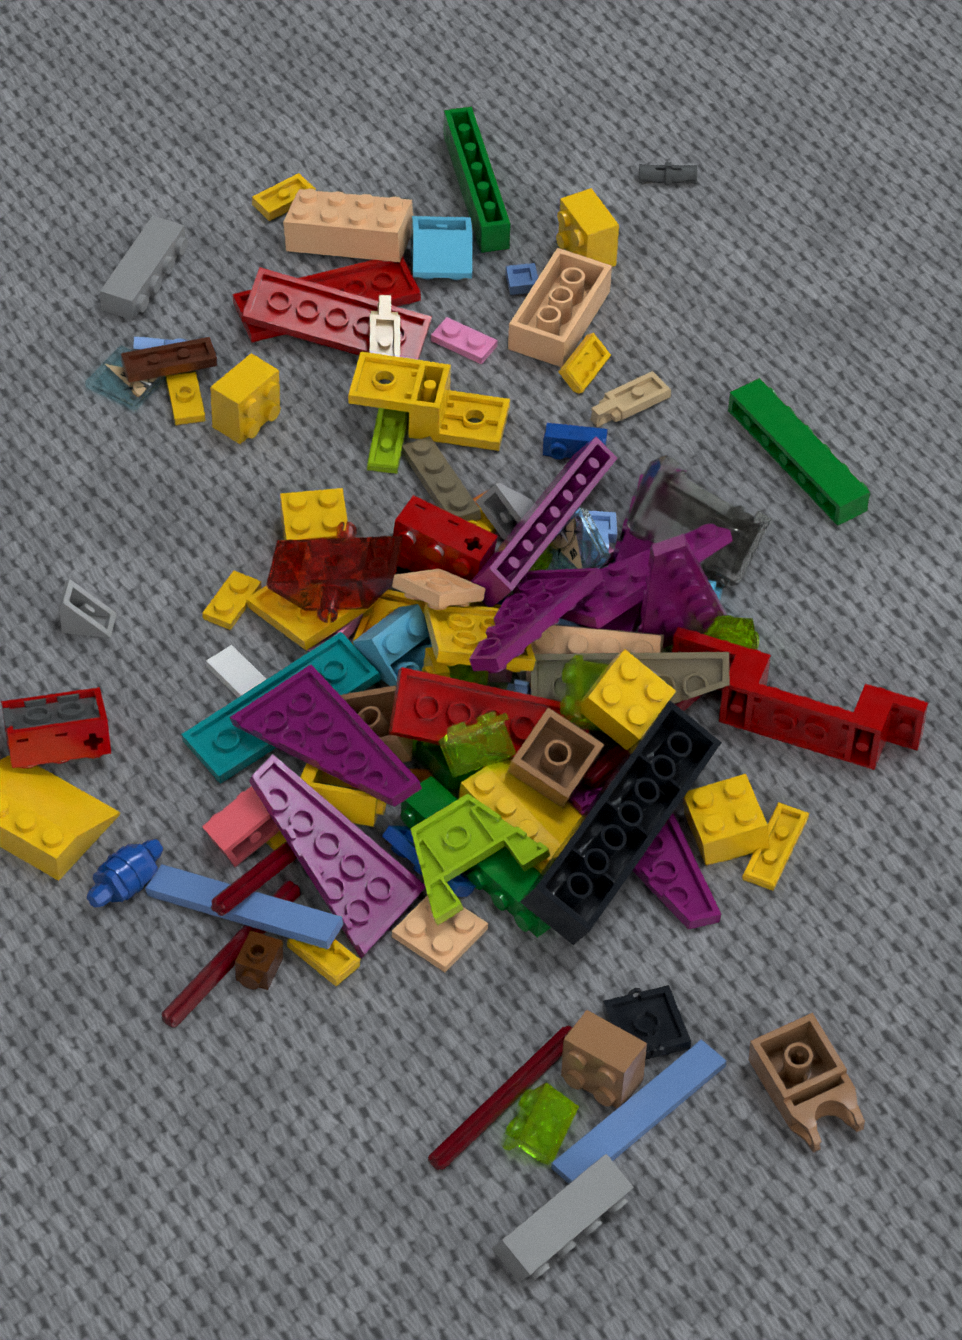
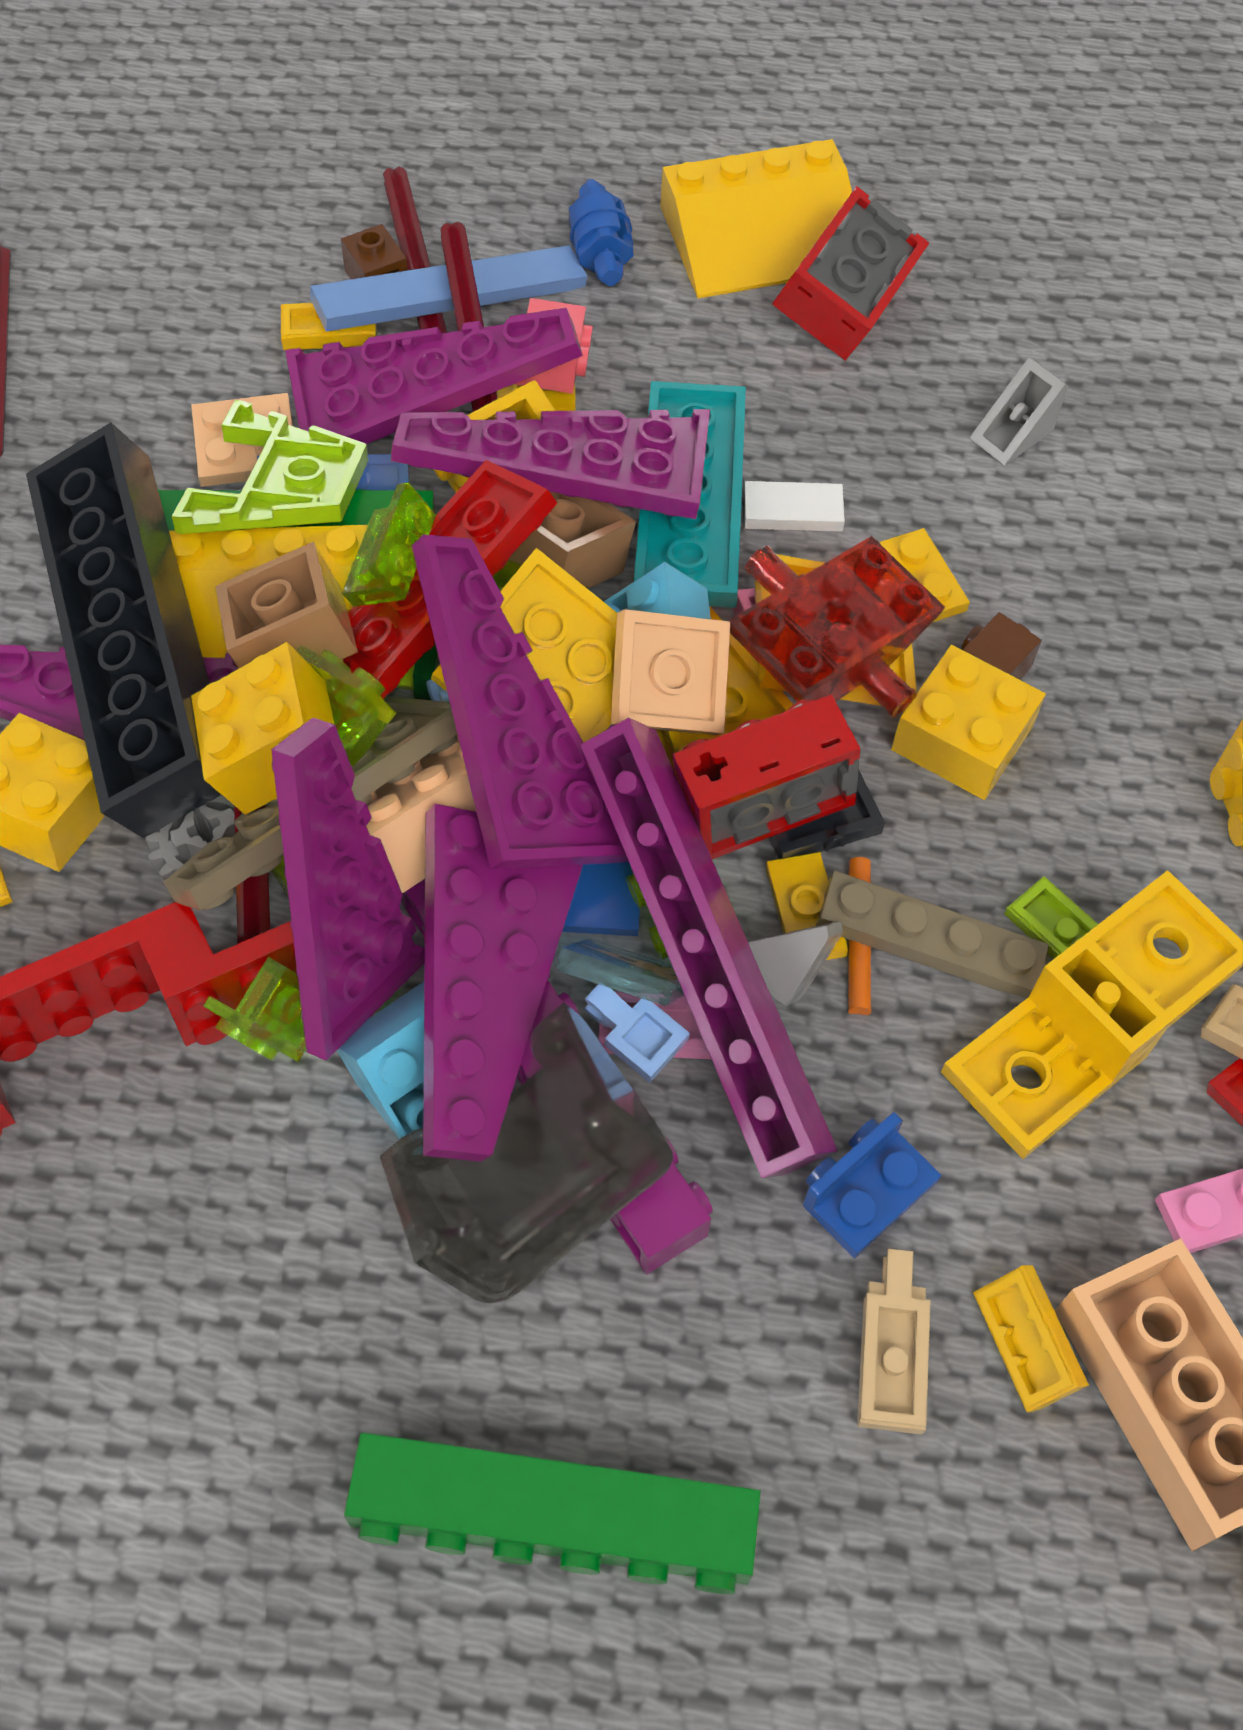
camera: 130 degrees right, 10 degrees up
none -> reddish brown brick [961,612,1042,680]

